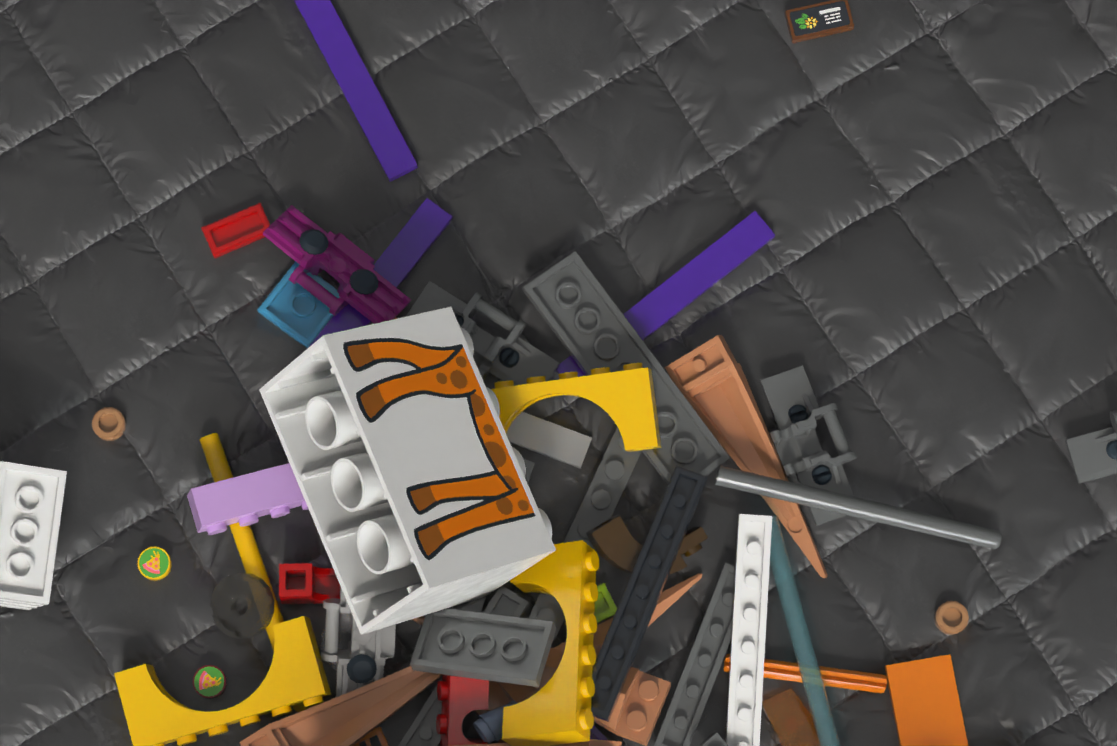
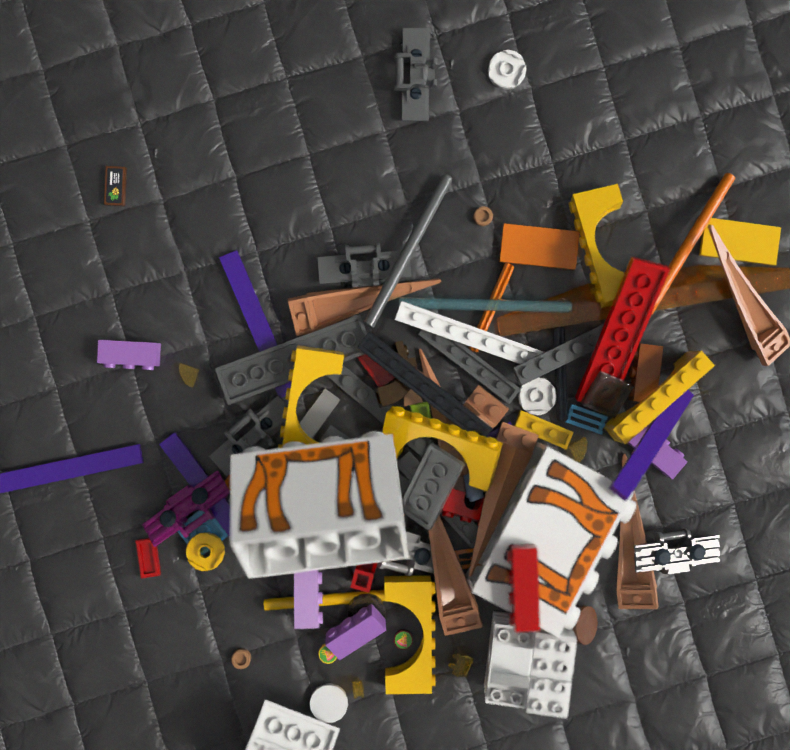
camera: 70 degrees left, 10 degrees up
none -> medium lavender brick [97,340,161,370]
none -> clear yellow tile [179,363,200,388]
none -> yellow tile [186,532,225,571]
none -> white tile [310,683,348,723]
none -> medium lavender brick [325,604,386,660]
none -> clear yellow bush [352,680,364,699]
none -> red tile [358,354,395,387]
none -> medium nougat tile [404,389,423,406]

